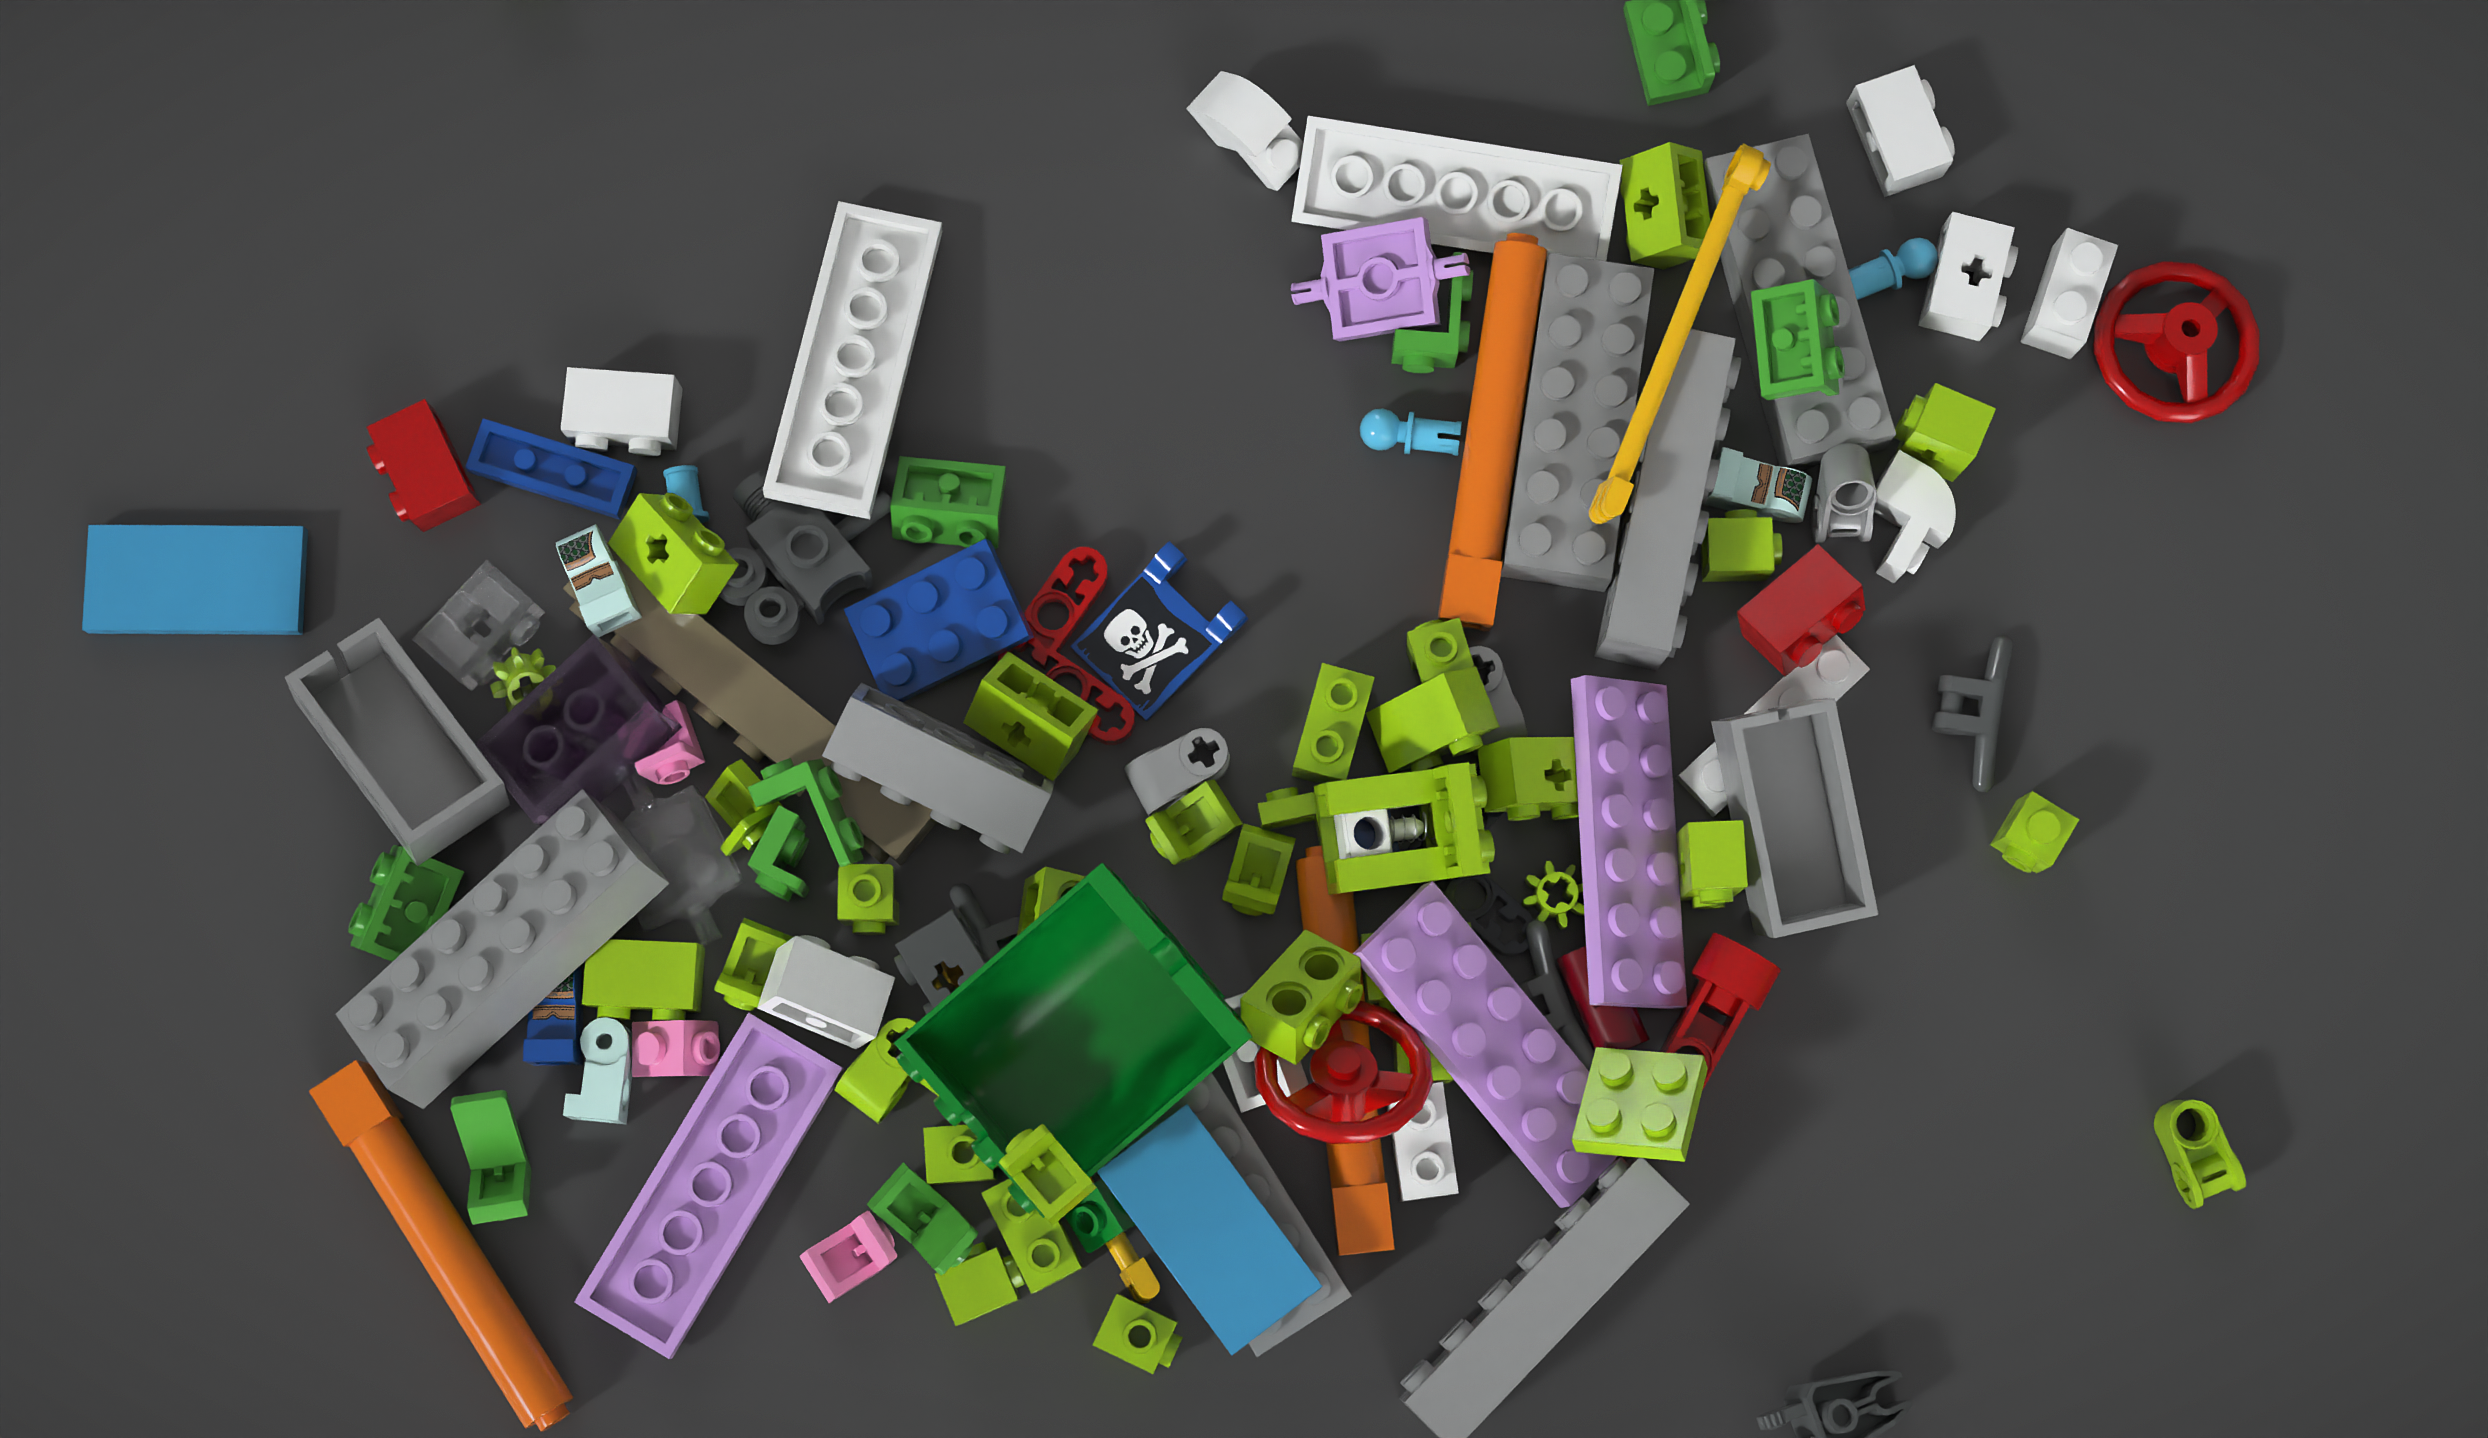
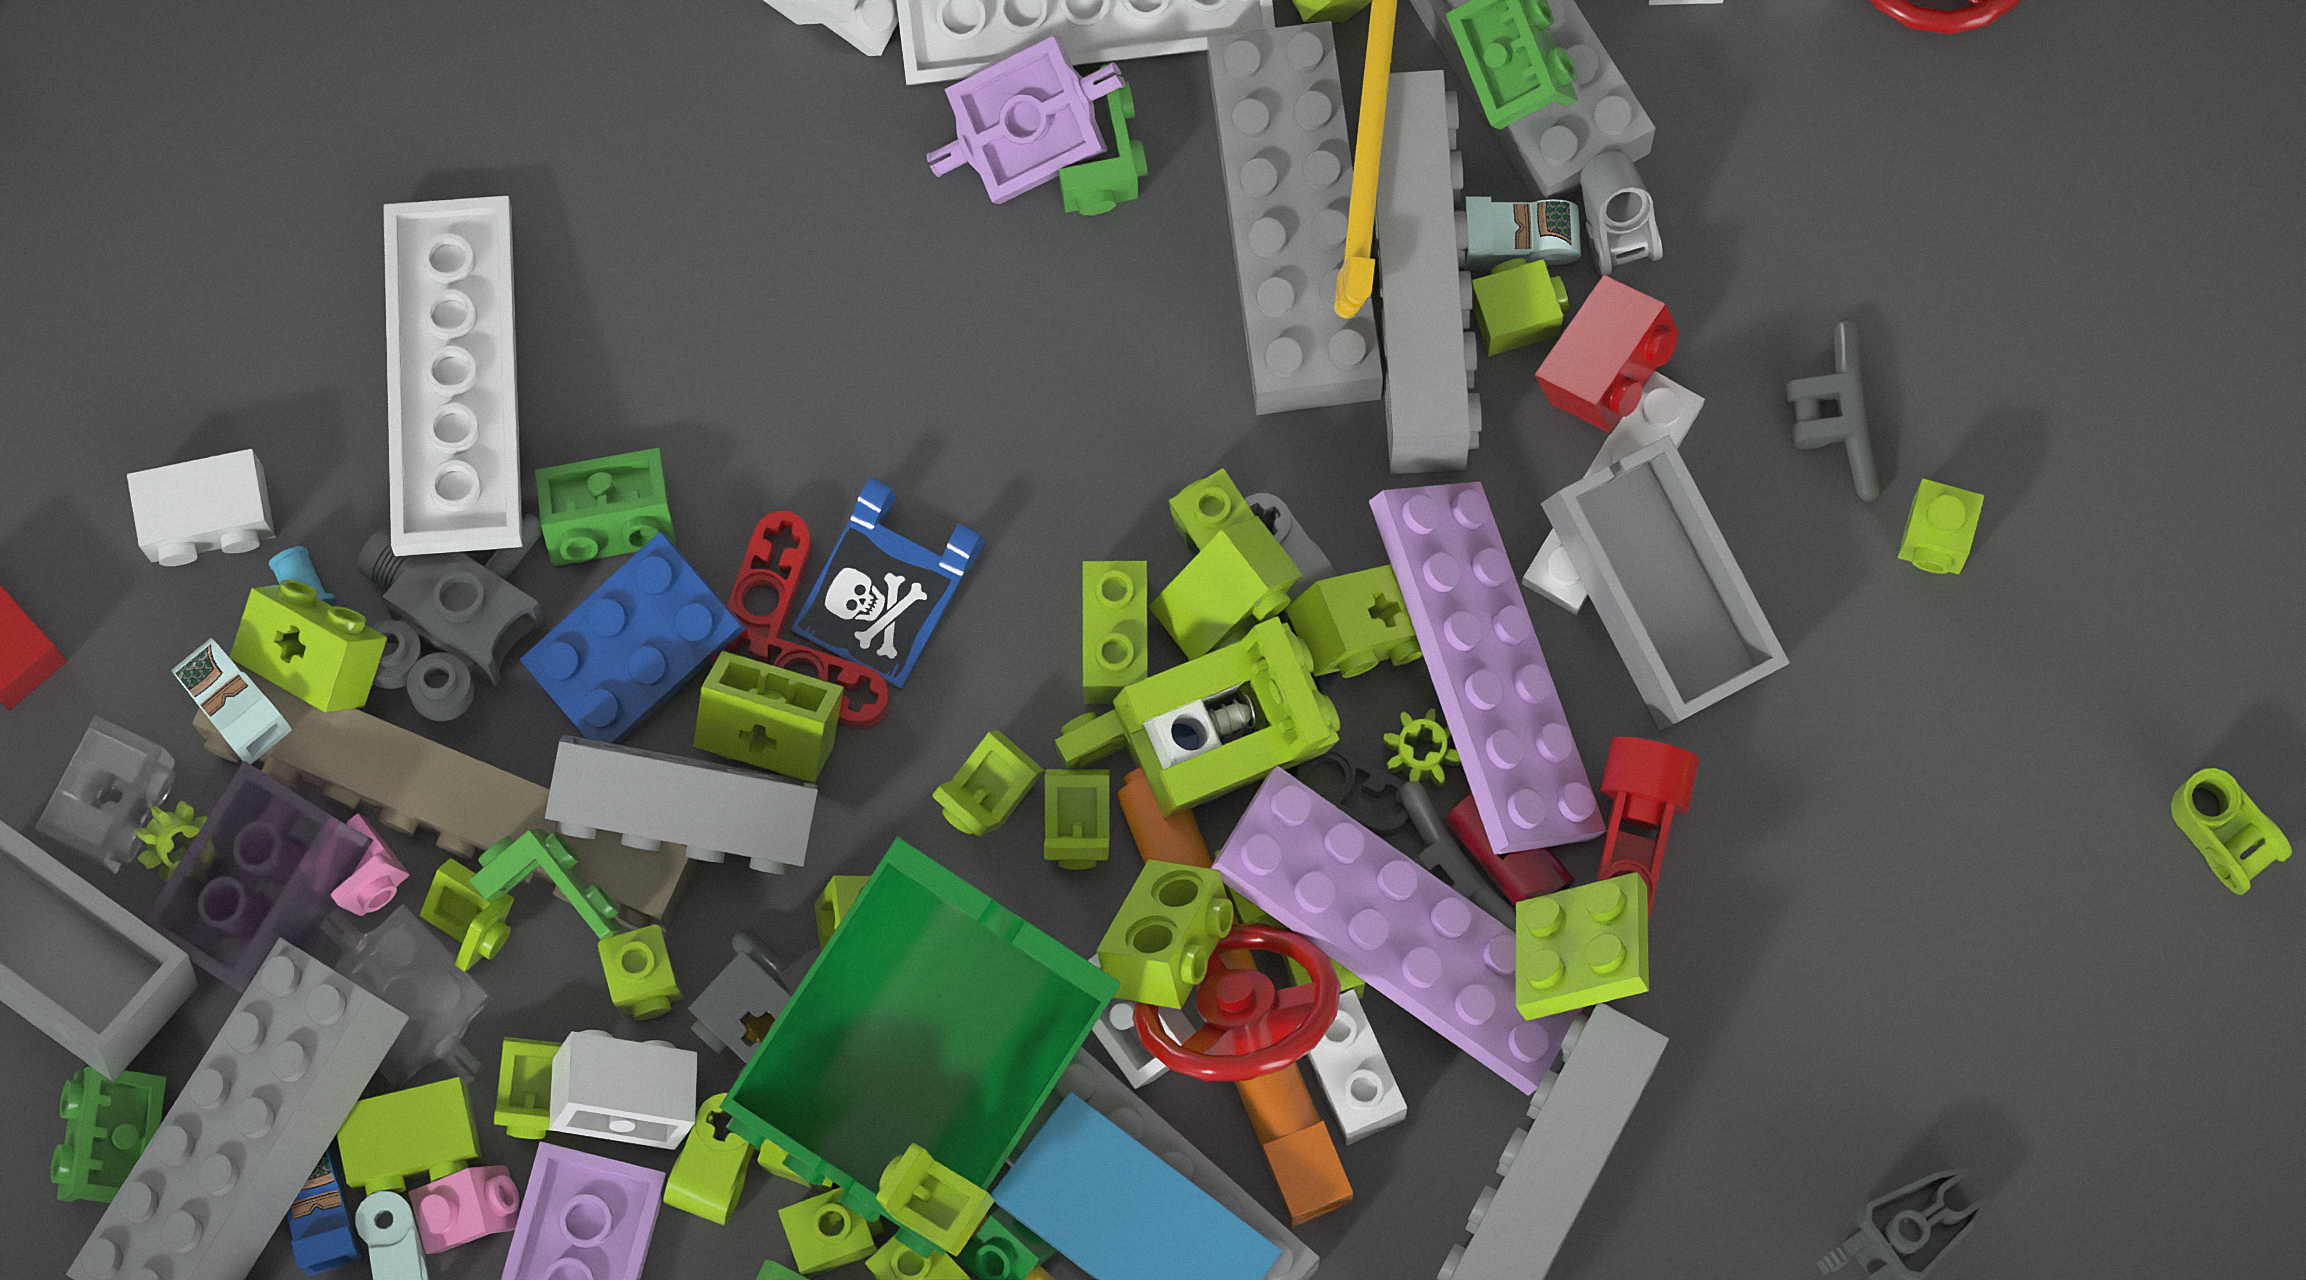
camera: 10 degrees left, 5 degrees down
blue plate [465,418,638,520] -> none
bright green bracket [747,805,810,902] -> none
light grey piece [1123,728,1230,816] -> none
medium azure pin [1360,408,1462,456] -> none
orange brick [1437,233,1547,632] -> none
lime brick [1676,820,1748,909] -> none
white brick [1873,450,1956,583] -> none
lime brick [1894,383,1996,482] -> none

